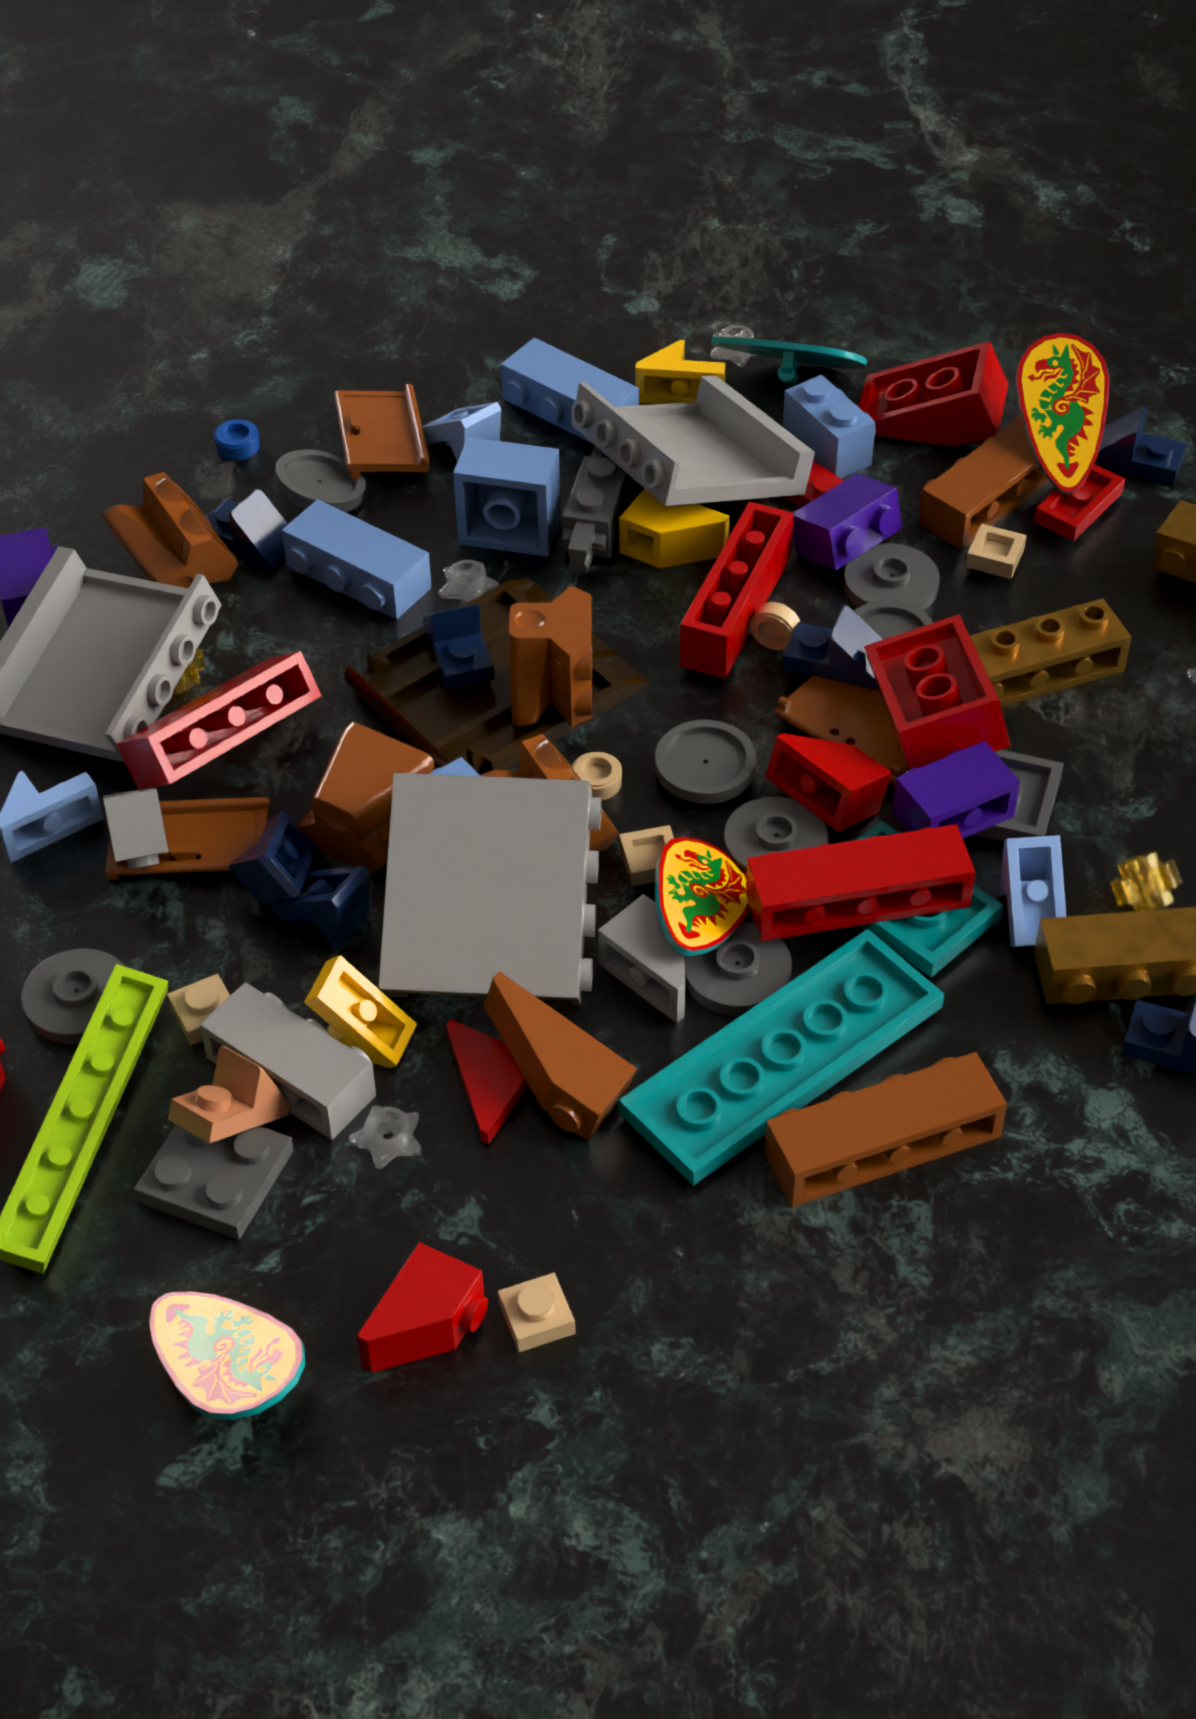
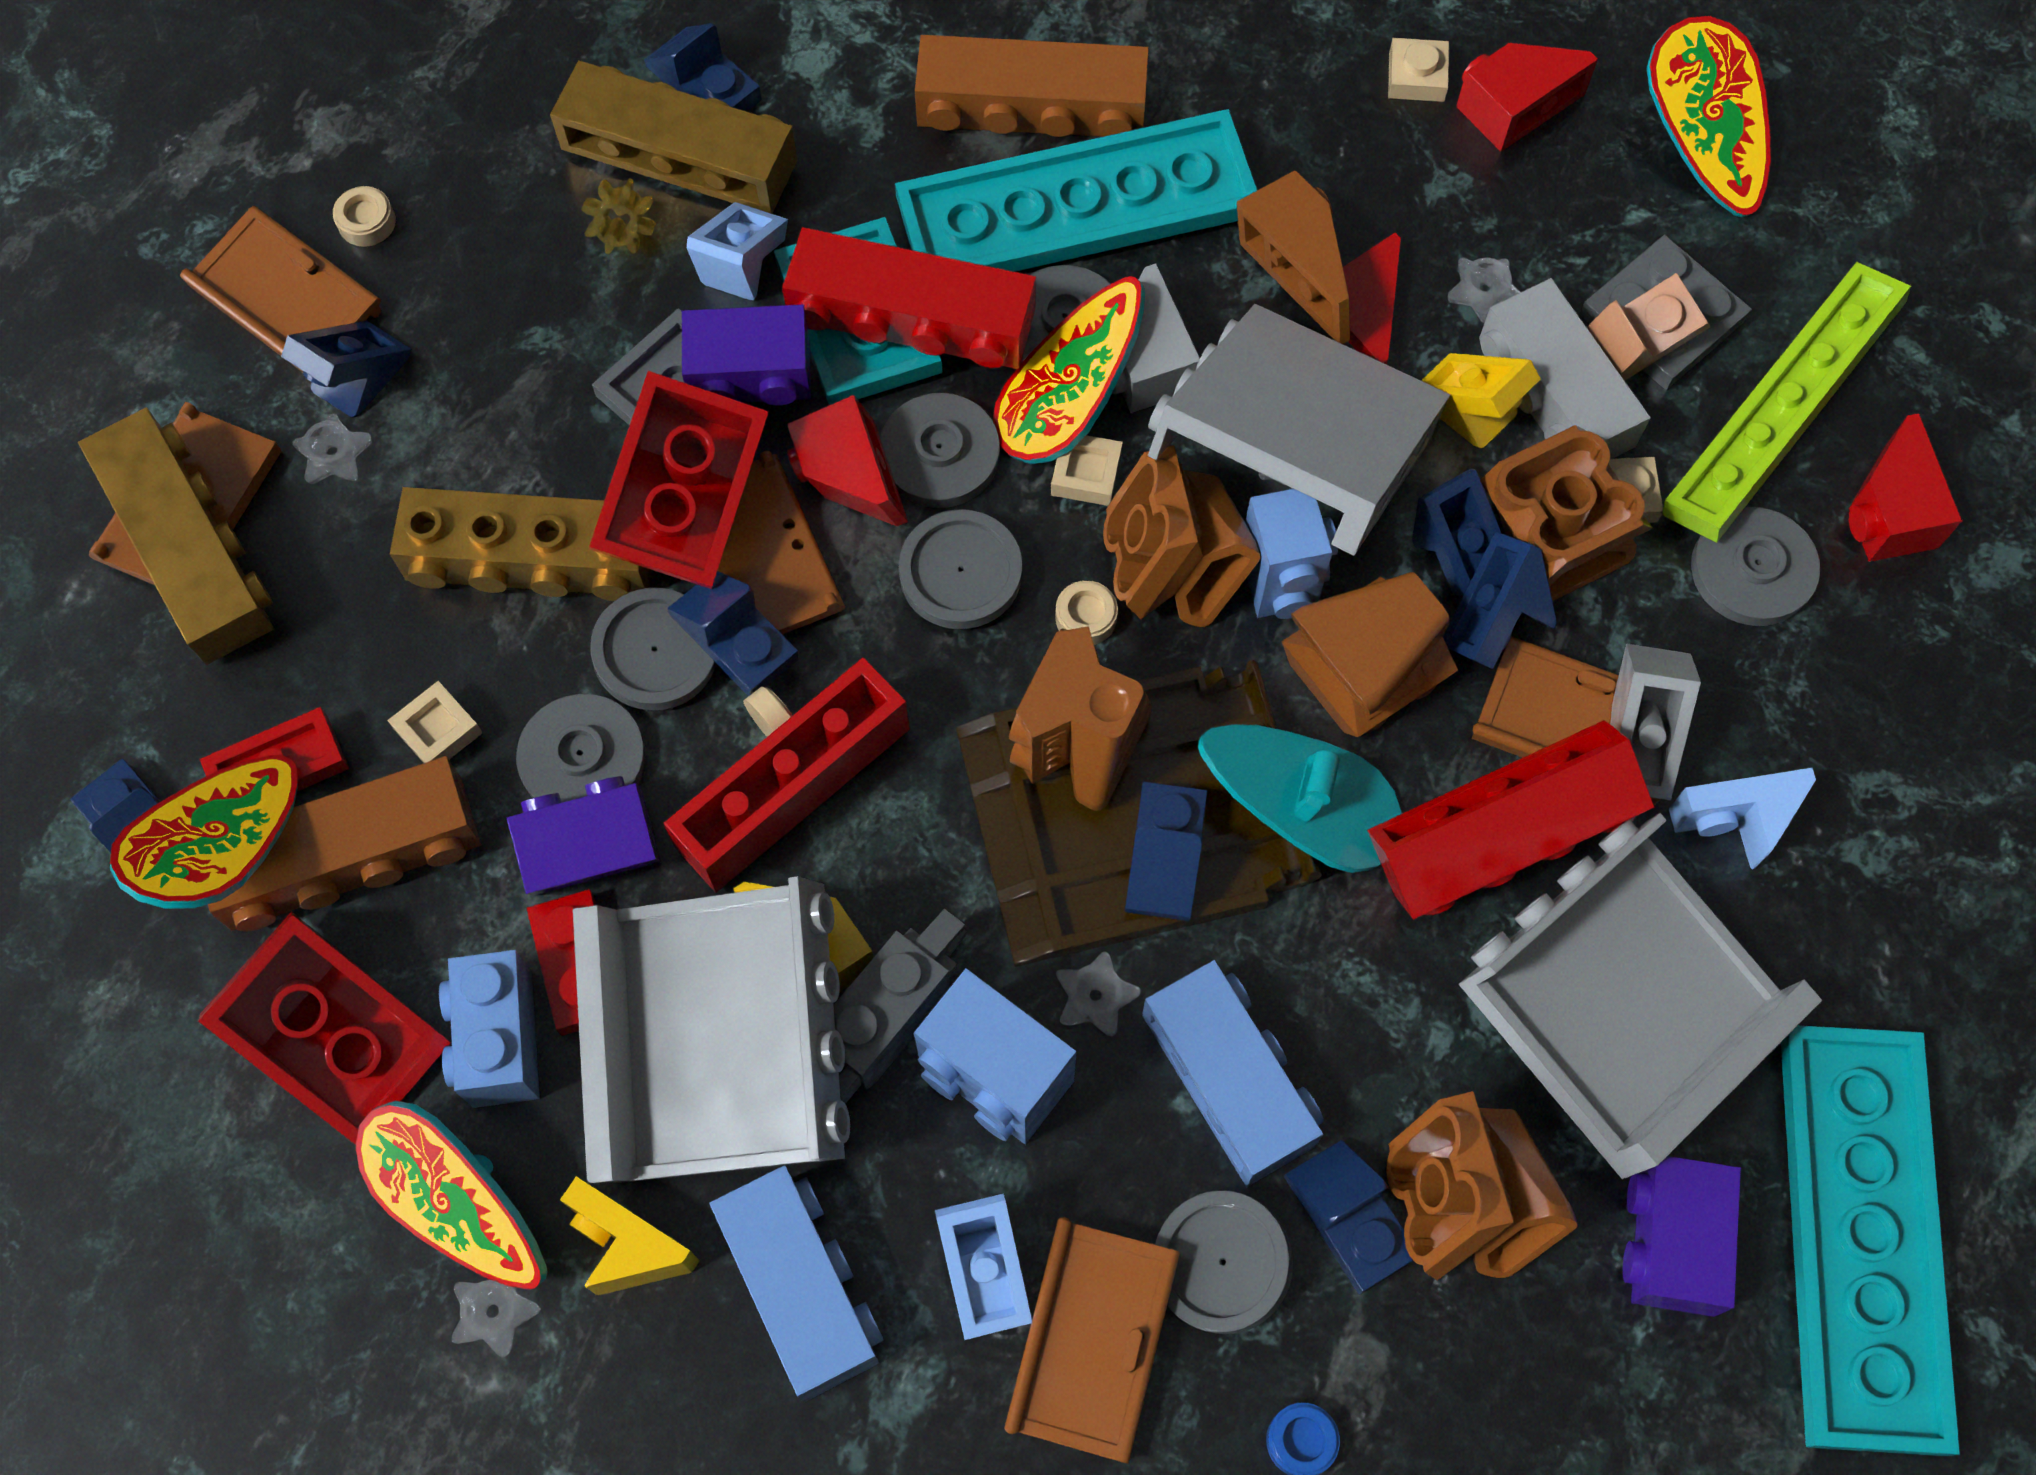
camera: 155 degrees left, 20 degrees up
none -> teal shield [1198,724,1402,873]
none -> dark orange piece [1480,425,1653,601]

